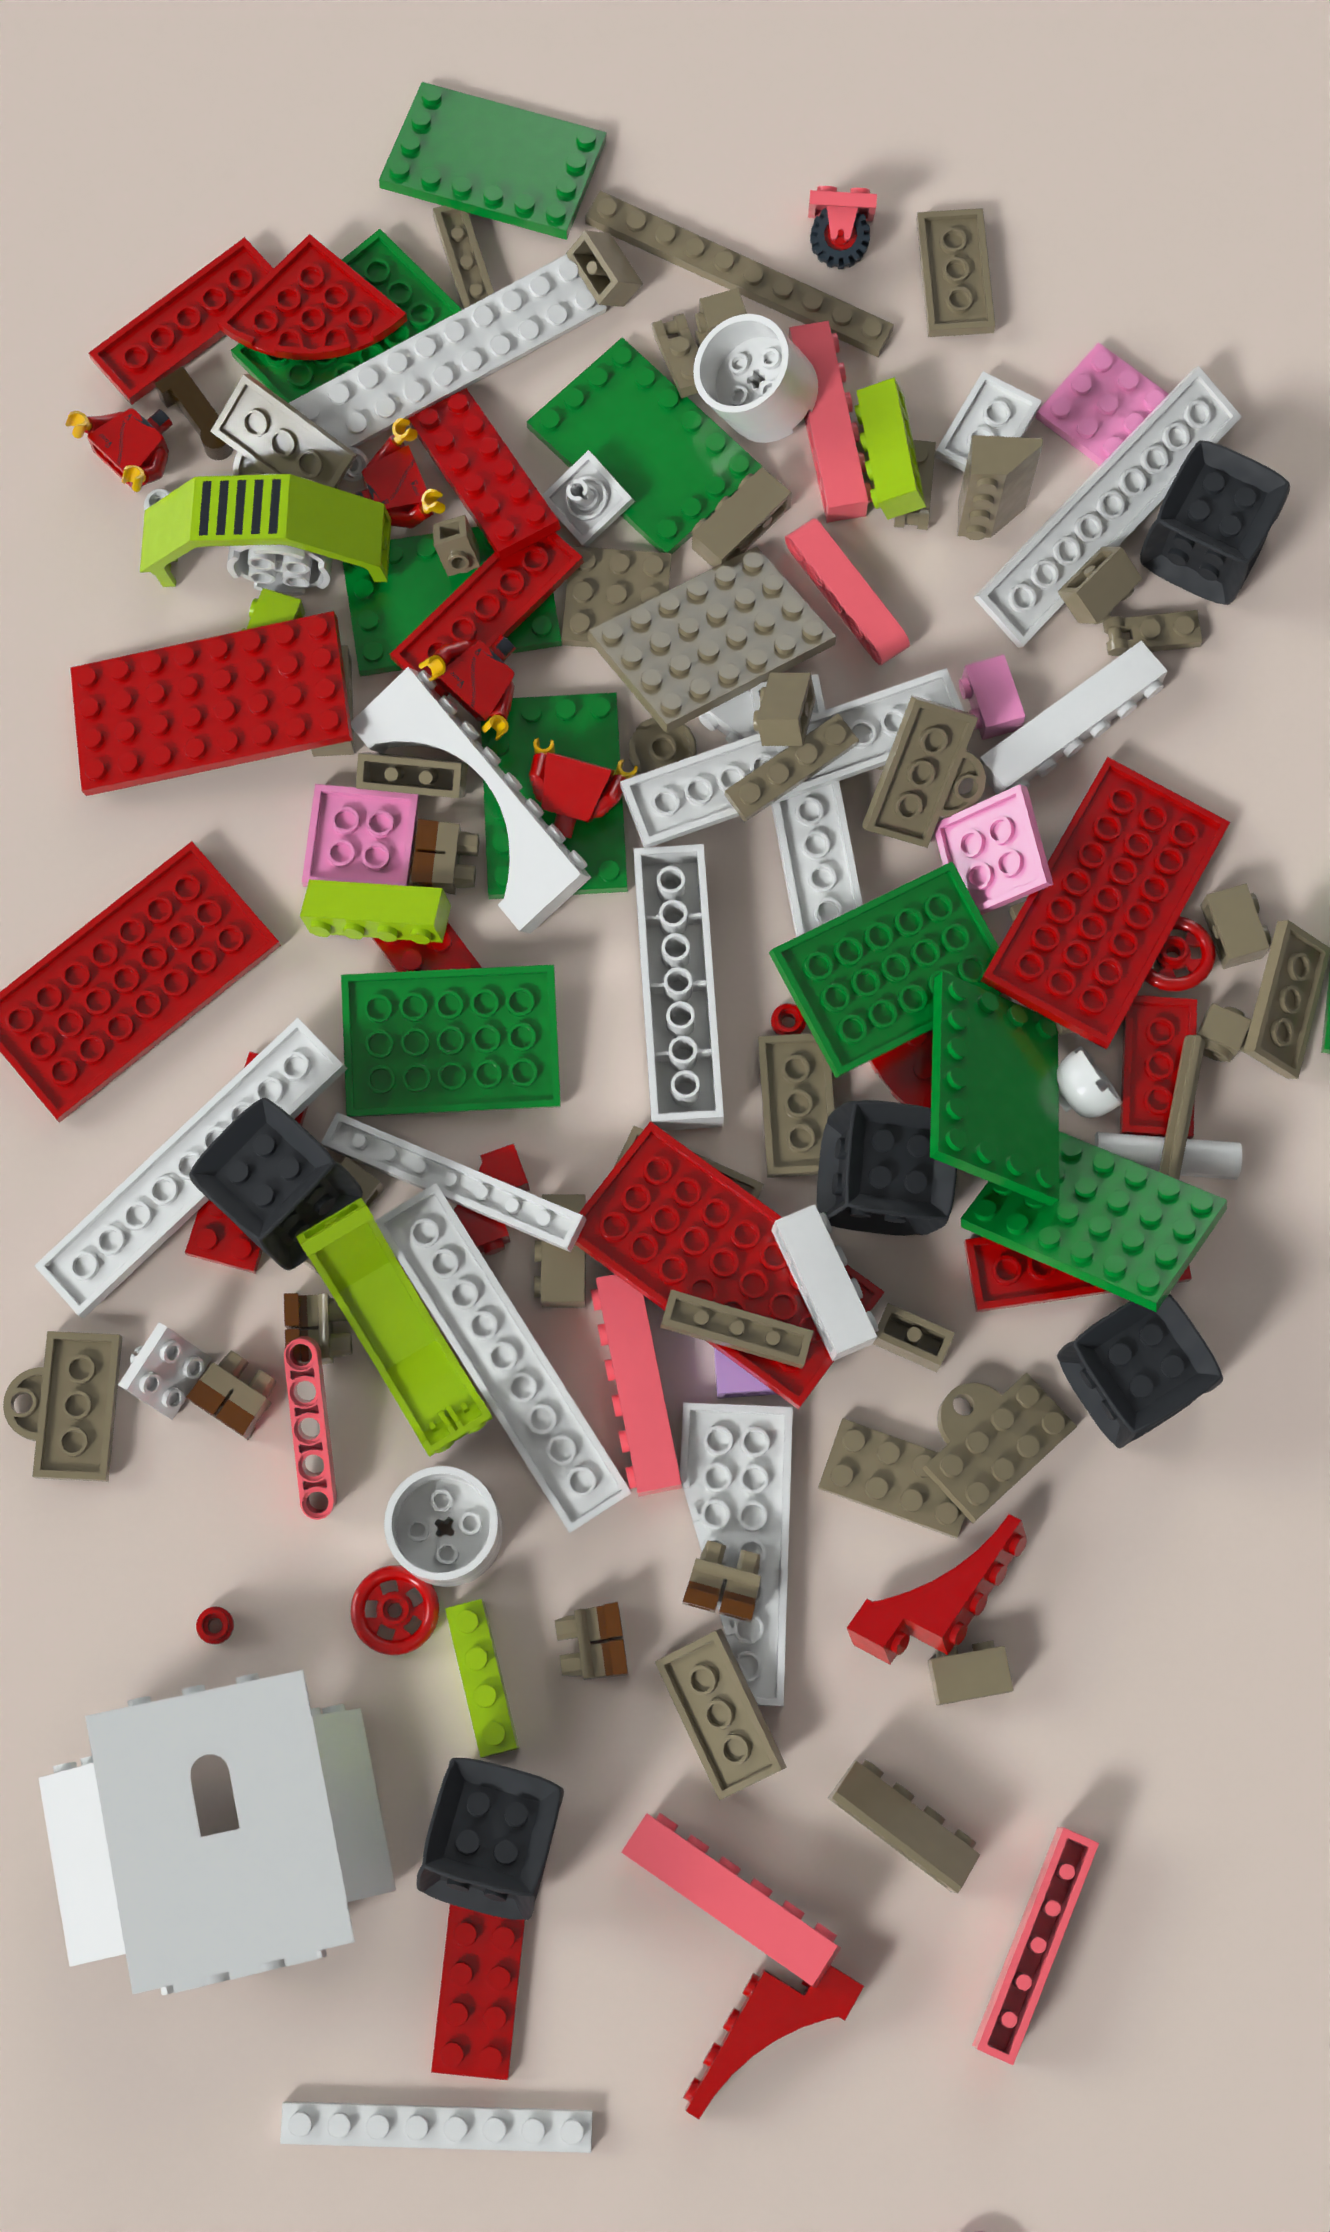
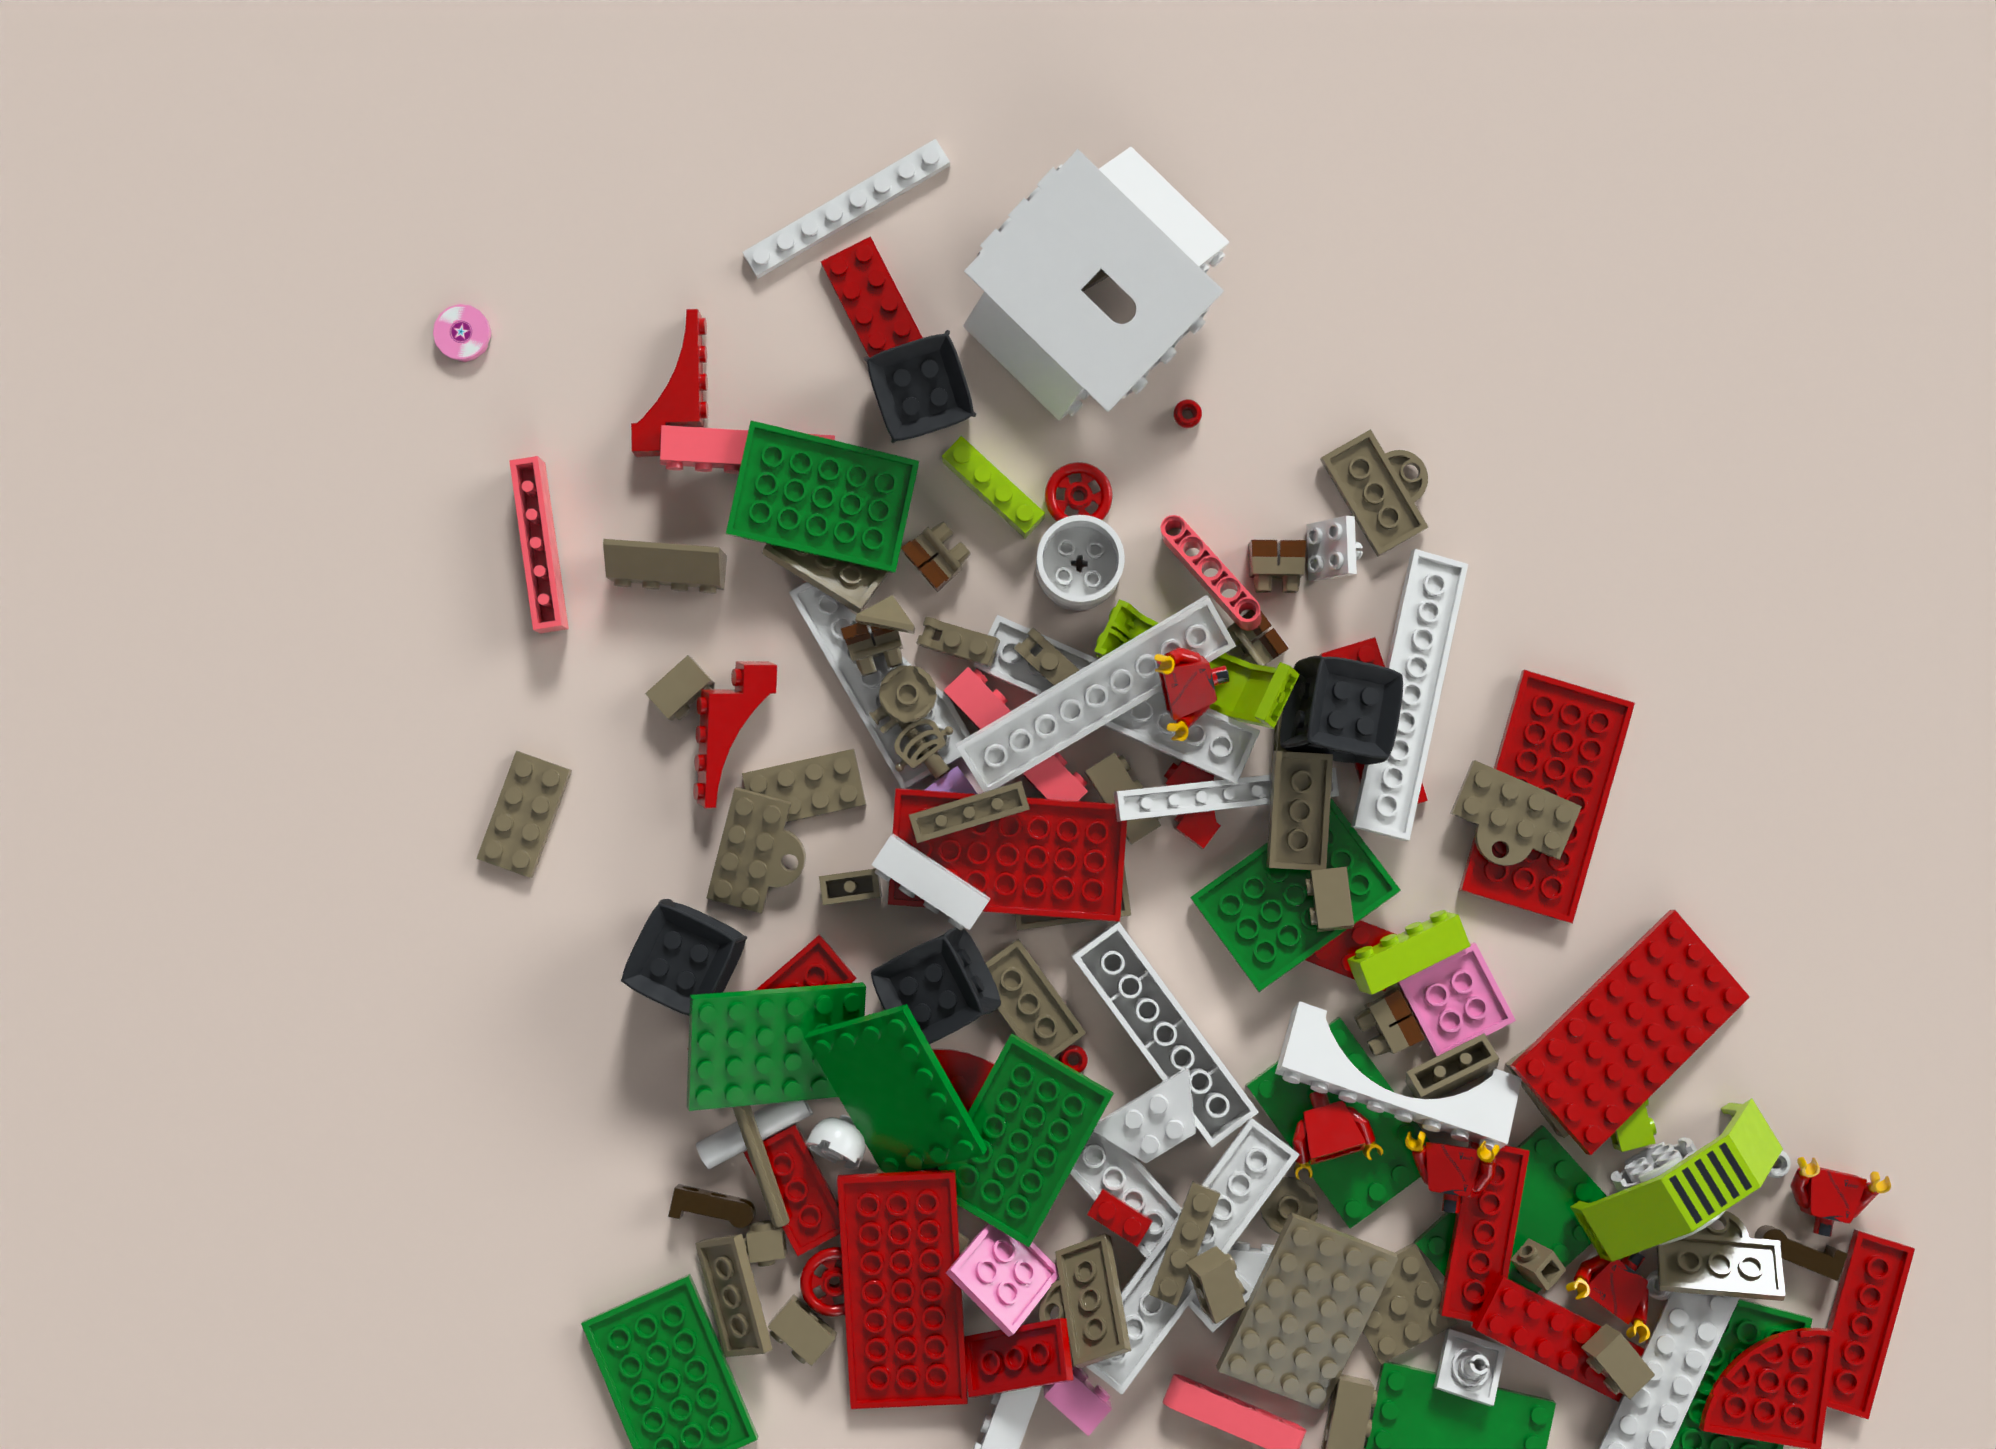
camera: 150 degrees right, 10 degrees up
none -> dark tan plate [476,751,572,878]
none -> dark brown leg [668,1184,756,1228]
none -> green plate [726,420,919,573]
none -> dark tan slope [855,595,915,634]
none -> dark tan torso [869,703,953,779]
none -> dark tan tile [879,665,937,723]
none -> dark tan plate [916,616,1000,667]
none -> white plate [955,595,1236,792]
none -> red plate [965,1318,1074,1398]
none -> dark tan plate [1013,628,1079,686]
none -> red plate [1087,1188,1153,1247]
none -> white wing [1094,1067,1196,1163]
none -> red torso [1154,647,1229,741]
none -> dark tan plate [1266,751,1333,870]
none -> dark tan brick [1305,867,1354,932]
none -> dark tan plate [1450,760,1582,865]
none -> dark tan brick [1581,1323,1655,1399]

